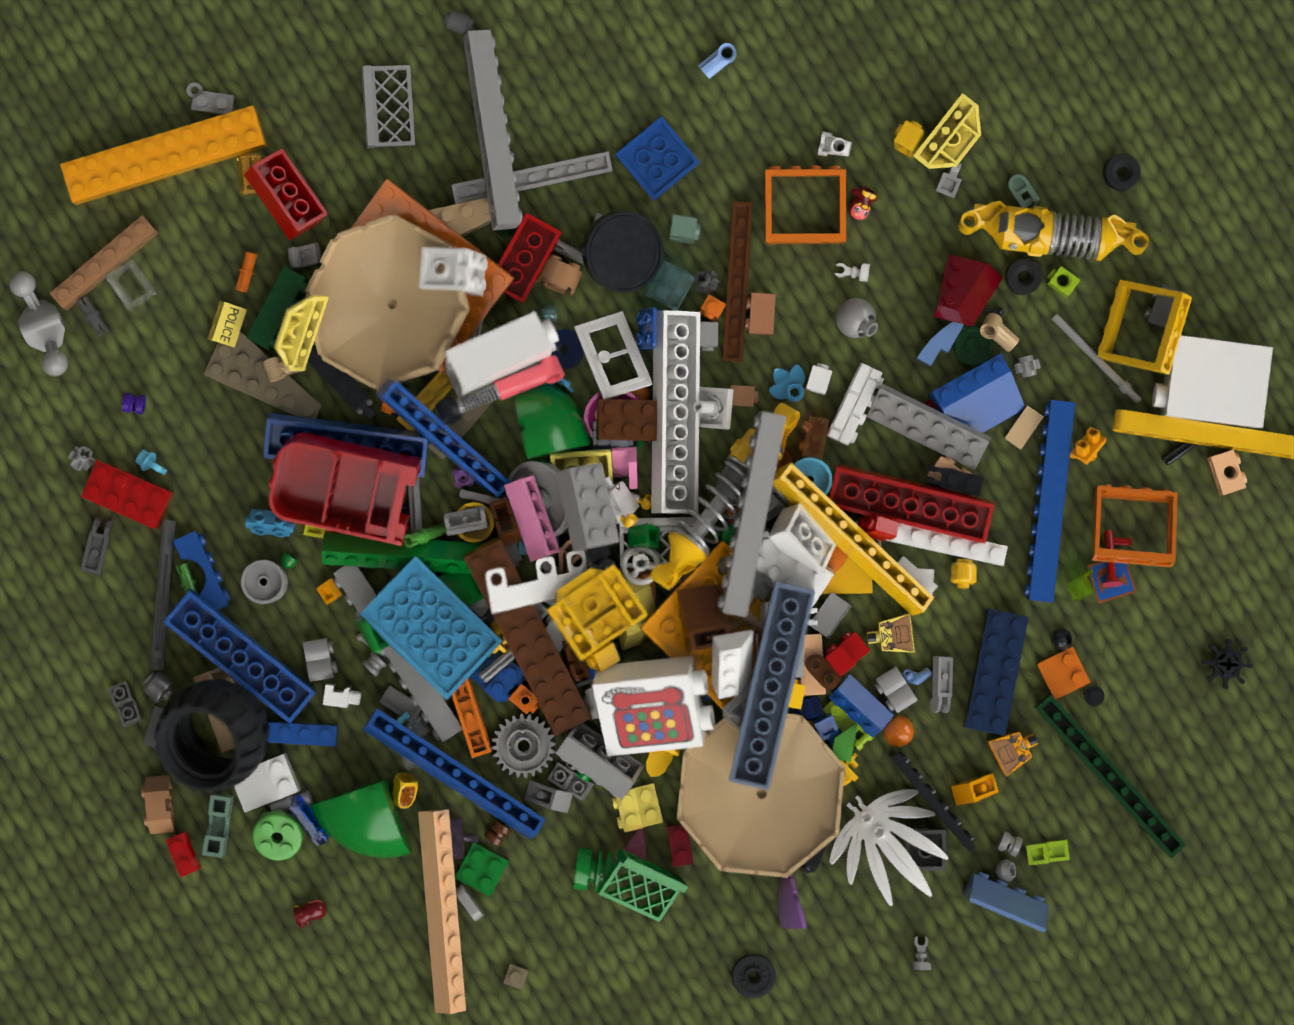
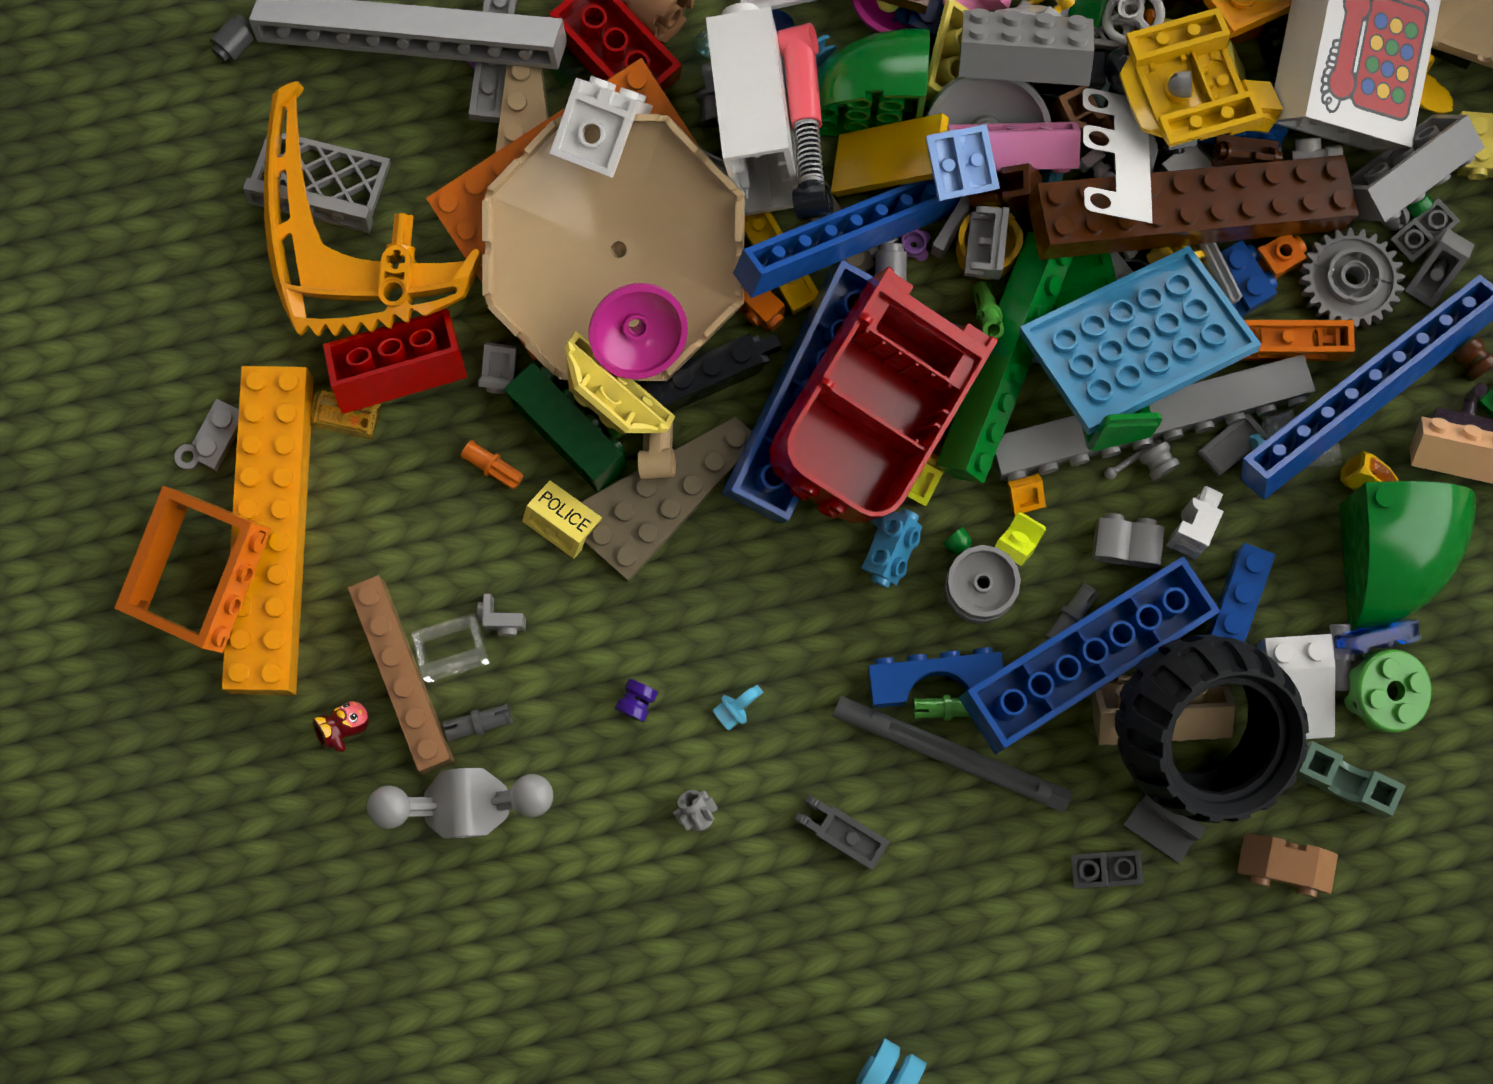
camera: 75 degrees left, 10 degrees down
red brick [81,460,174,529] -> none
flat silver head [143,672,173,702] -> none
red brick [165,831,201,877] -> none
none -> orange window [114,486,271,653]
none -> light orange piece [264,81,481,337]
none -> dark red animal [313,701,369,752]
none -> light grey bracket [477,594,526,637]
none -> dark pink dish [588,283,688,379]
none -> yellow tile [831,113,949,197]
none -> light grey brick [875,243,907,281]
none -> light blue slope [925,124,1000,201]
none -> neon yellow bracket [995,512,1046,566]
none -> dark grey pin [1045,583,1099,640]
none -> light grey hinge [1168,71,1192,98]

